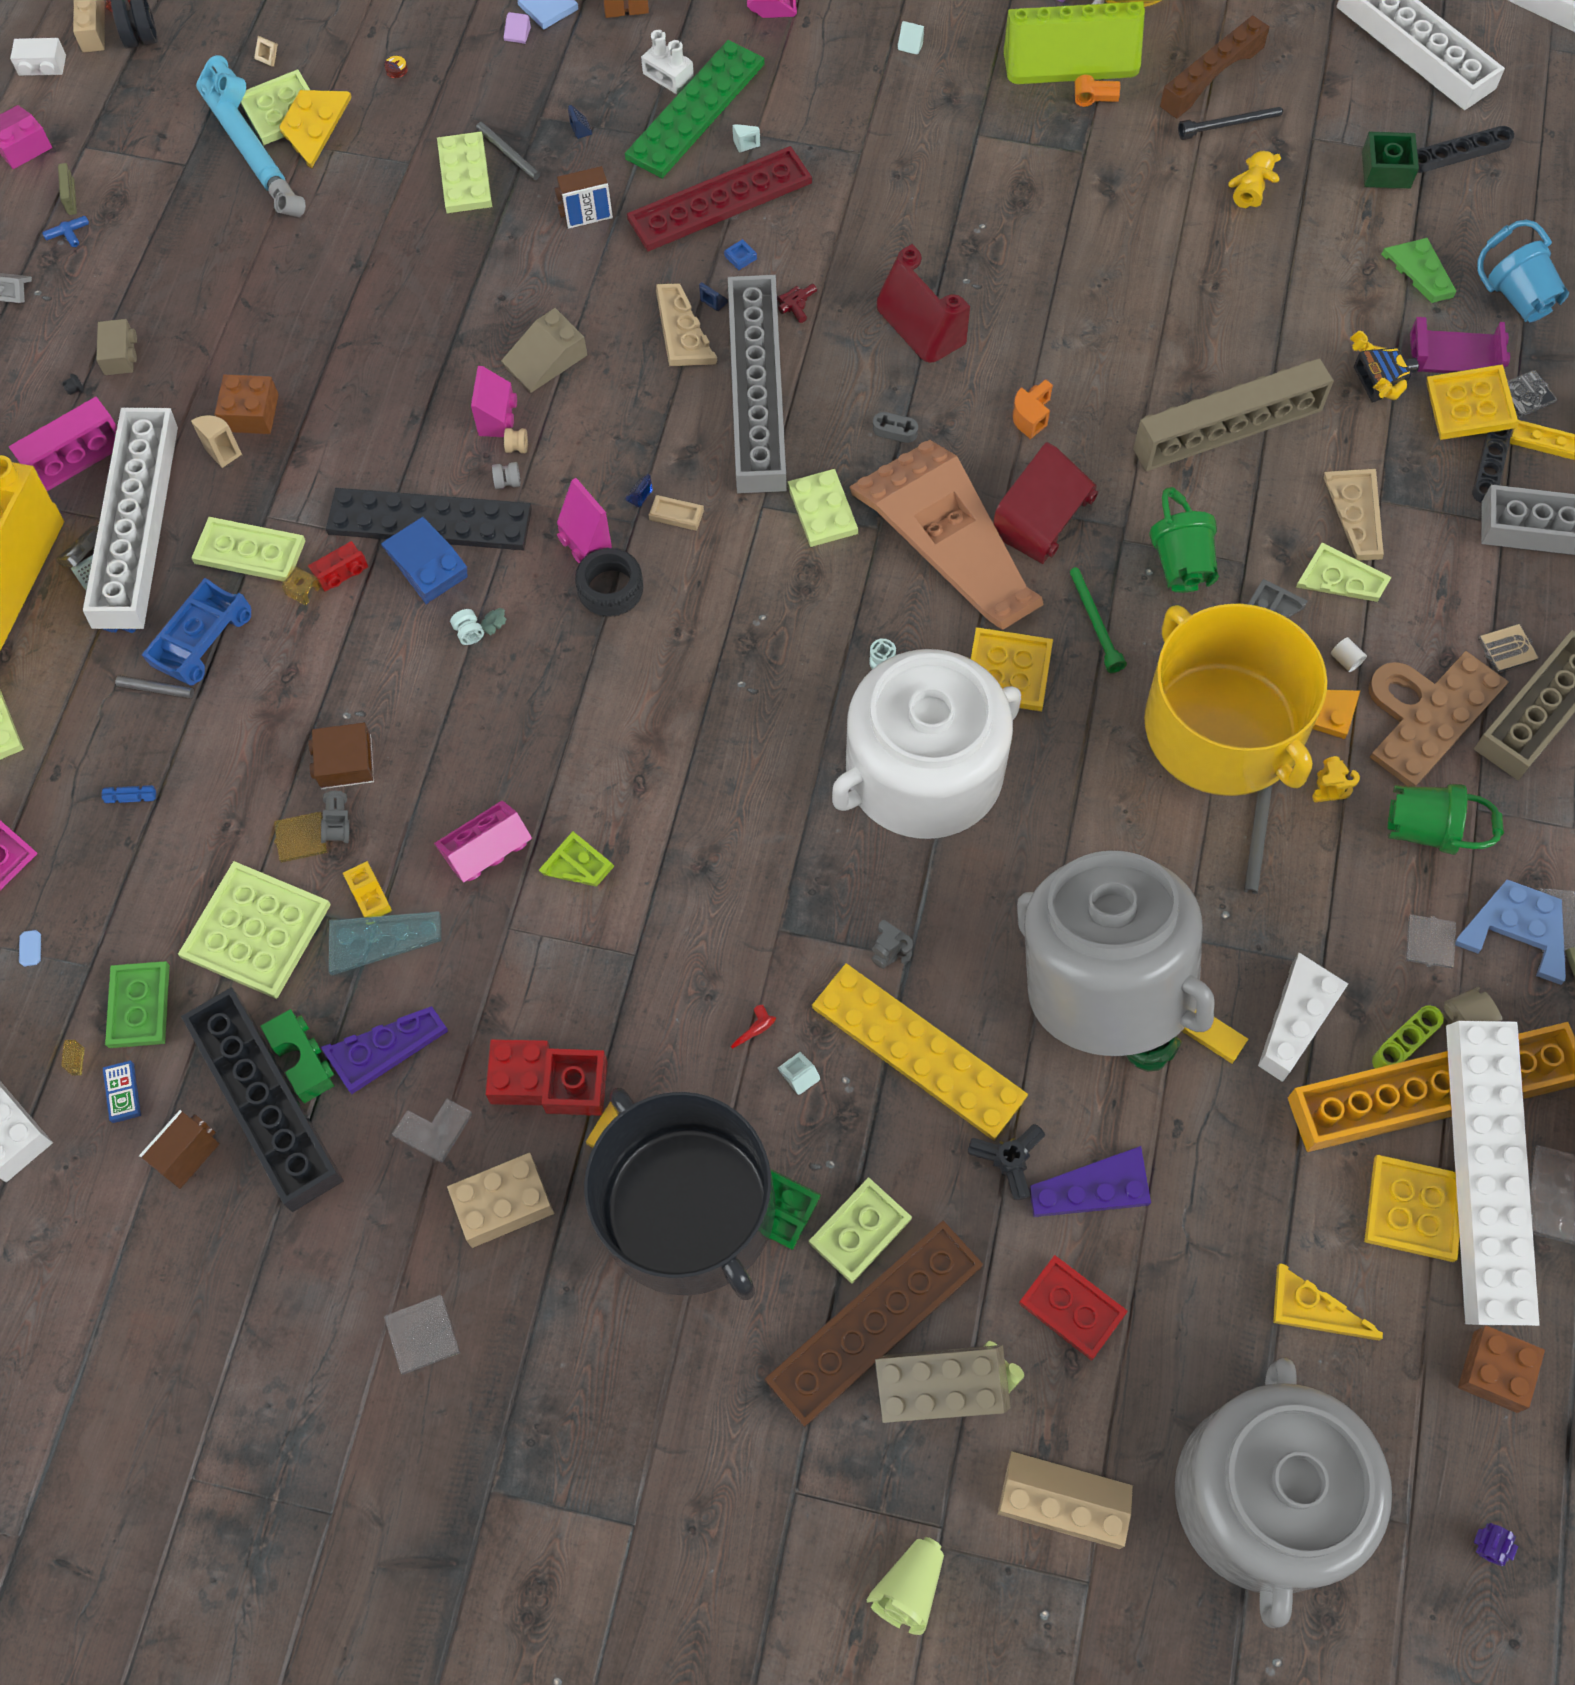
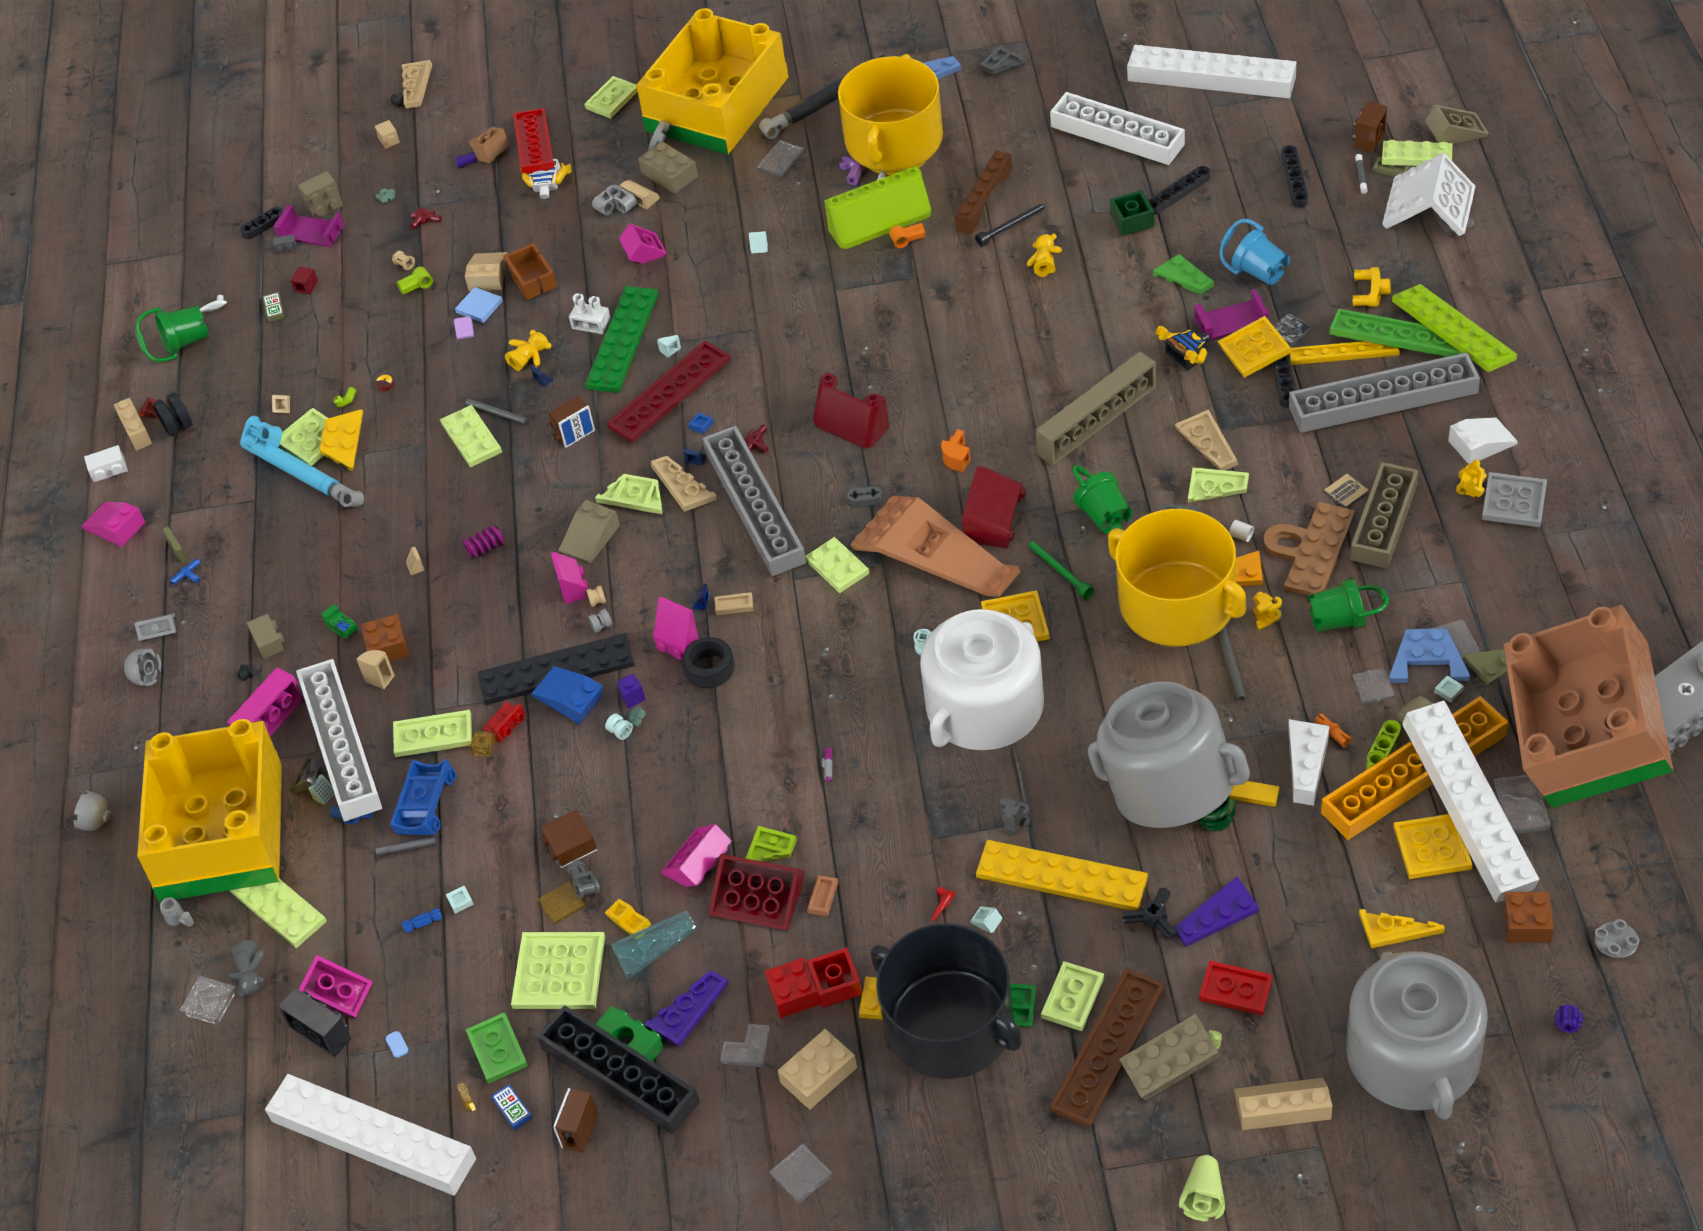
camera: 15 degrees left, 15 degrees down
none -> green leg [321,604,358,639]
none -> lime arm [333,387,356,408]
none -> tan slope [406,547,424,575]
none -> light aqua plate [446,886,474,914]
none -> magenta piece [462,524,505,558]
none -> yellow piece [505,330,552,371]
none -> yellowish green wing [595,474,663,514]
none -> dark purple brick [616,673,646,709]
none -> dark red slope [708,854,805,931]
none -> nougat tile [807,875,839,917]
none -> piece [822,747,833,782]
none -> orange pin [1314,713,1352,748]
none -> light aqua plate [1434,676,1464,703]

